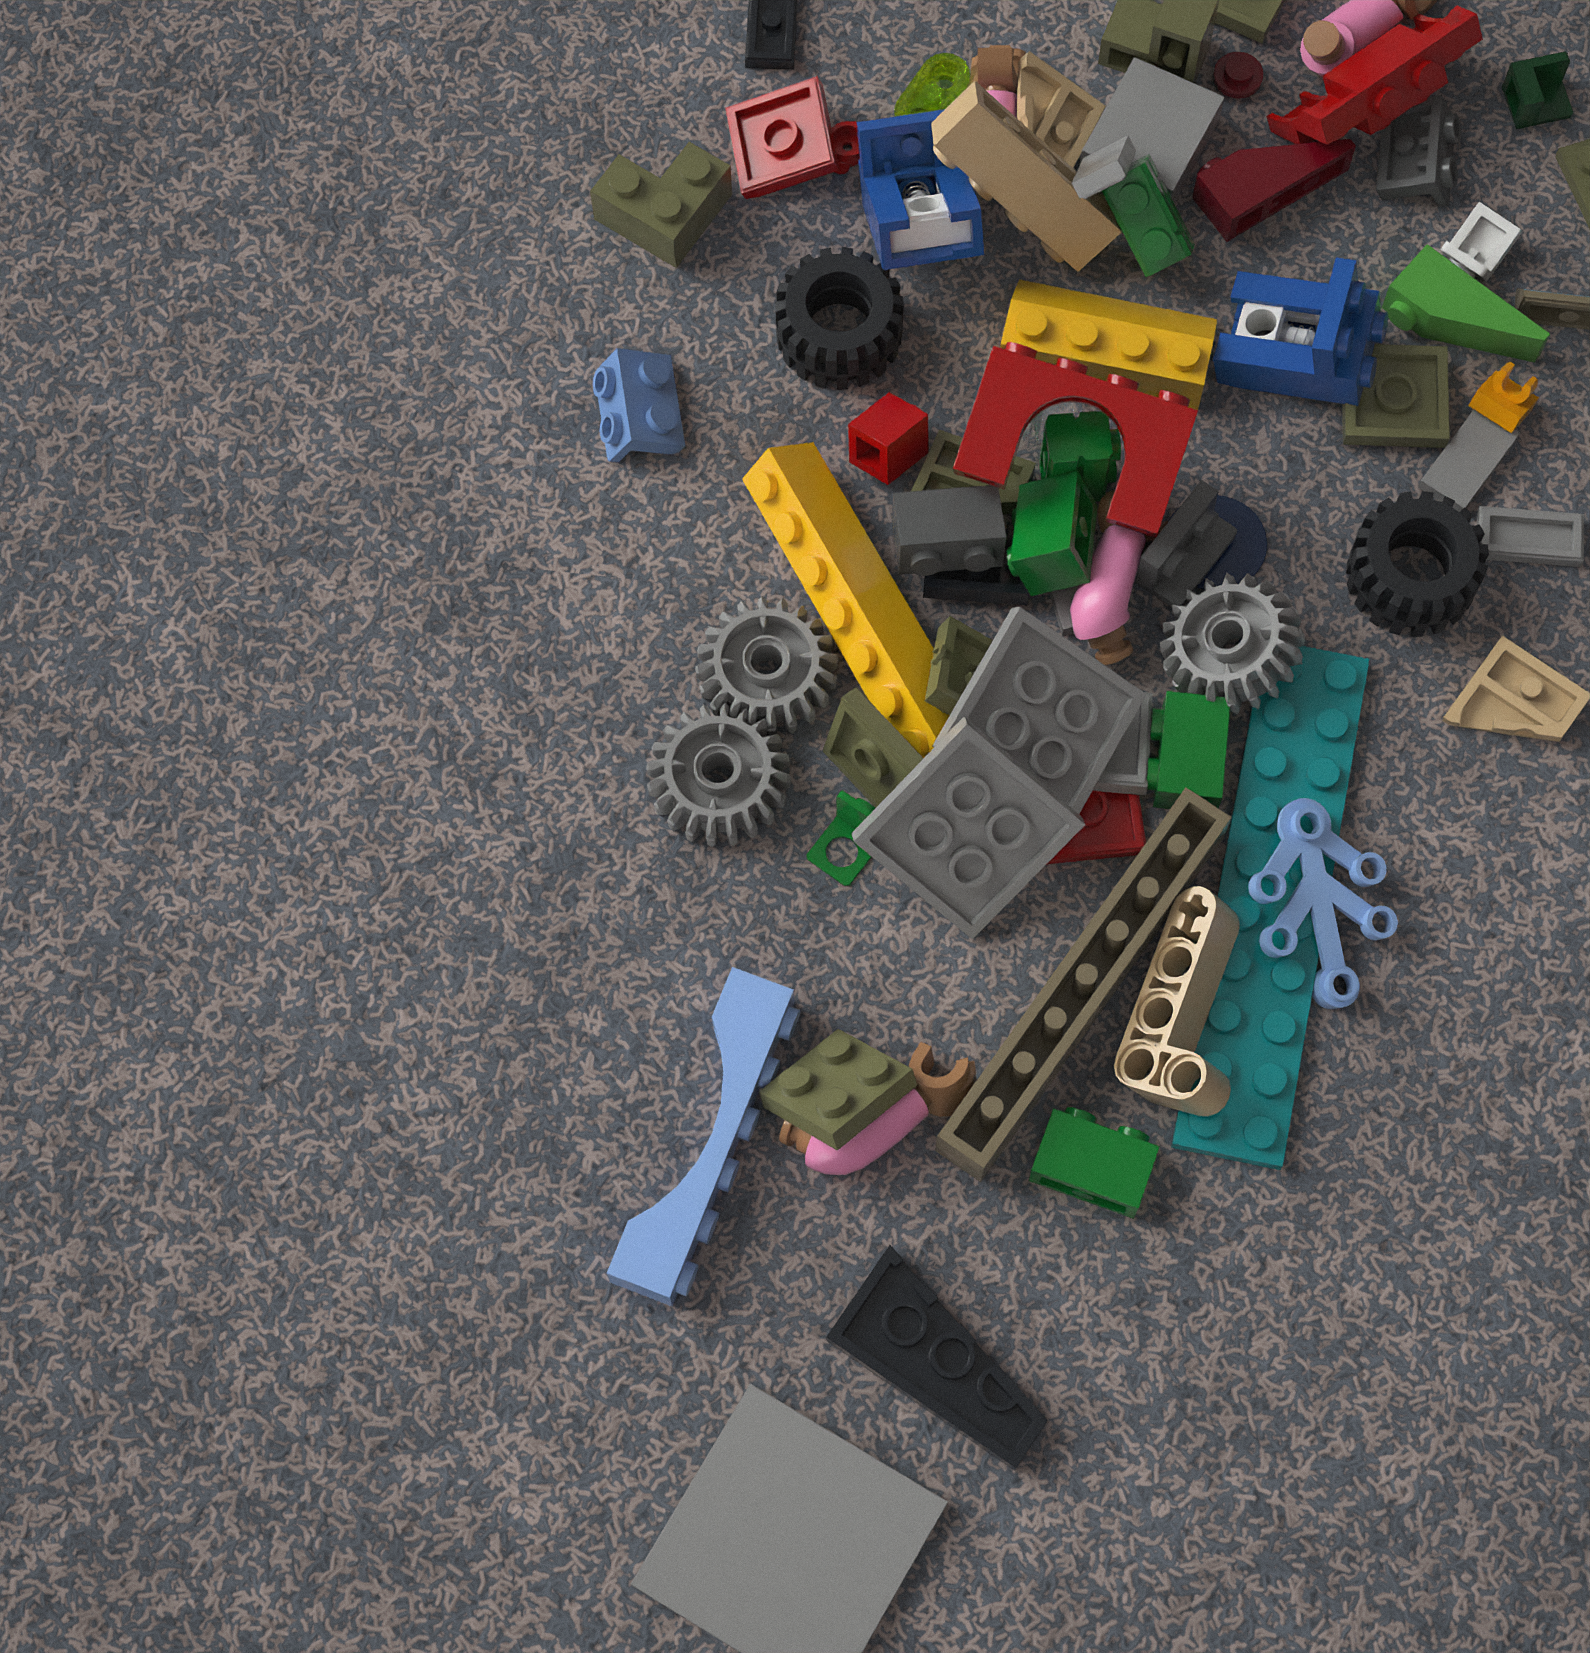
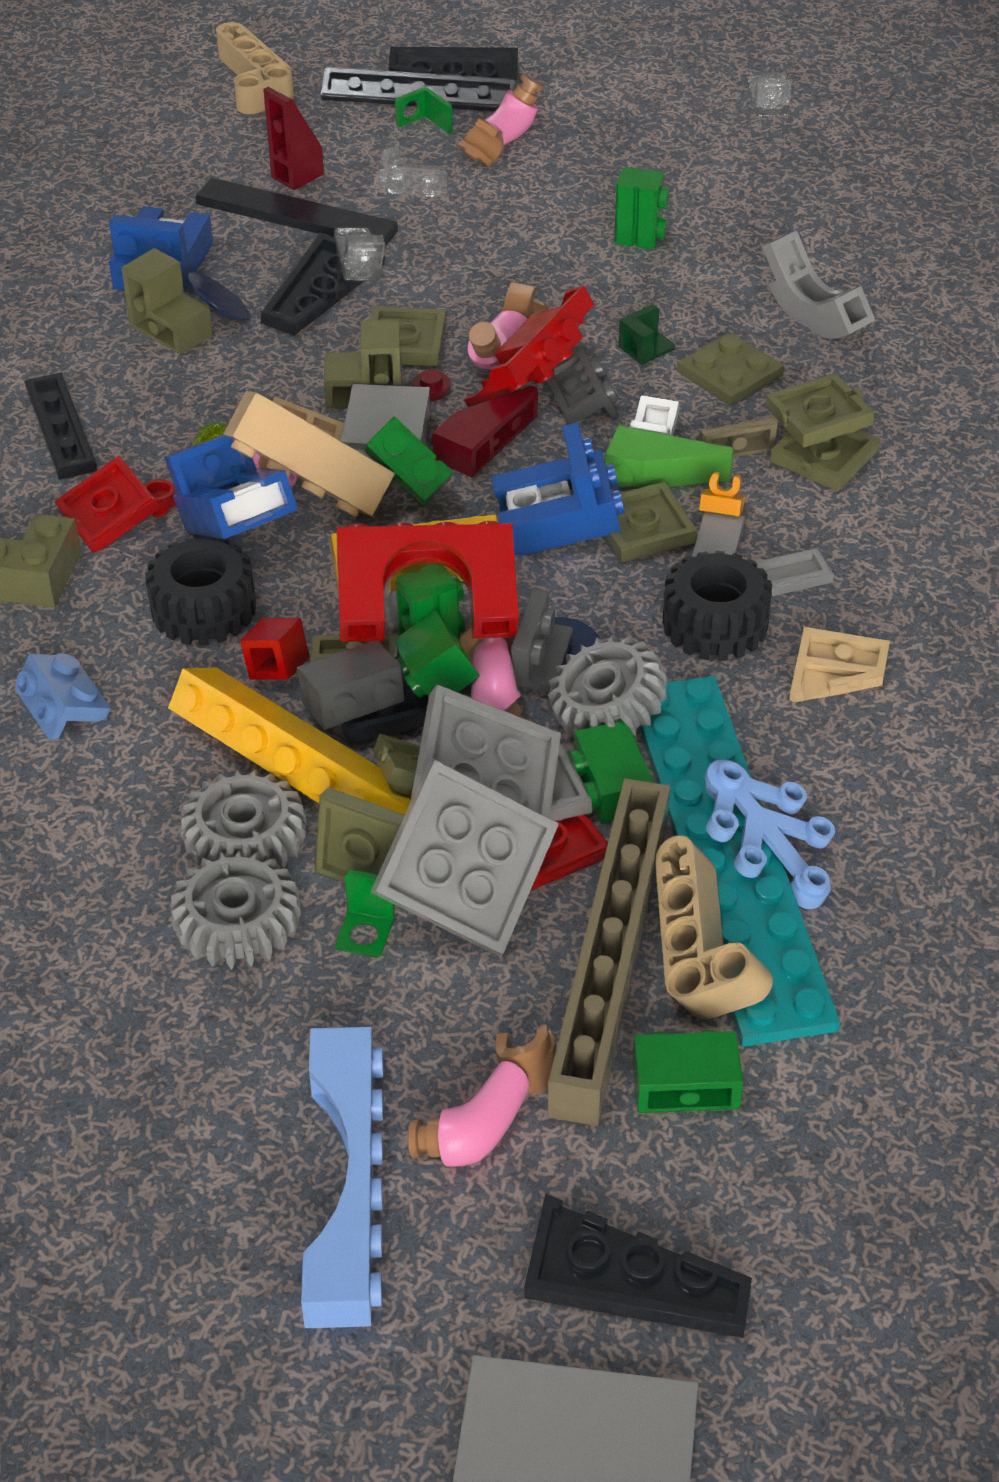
camera: 25 degrees left, 25 degrees down
olive plate [759,1029,917,1151] -> none
light grey tile [1072,135,1136,199] -> none

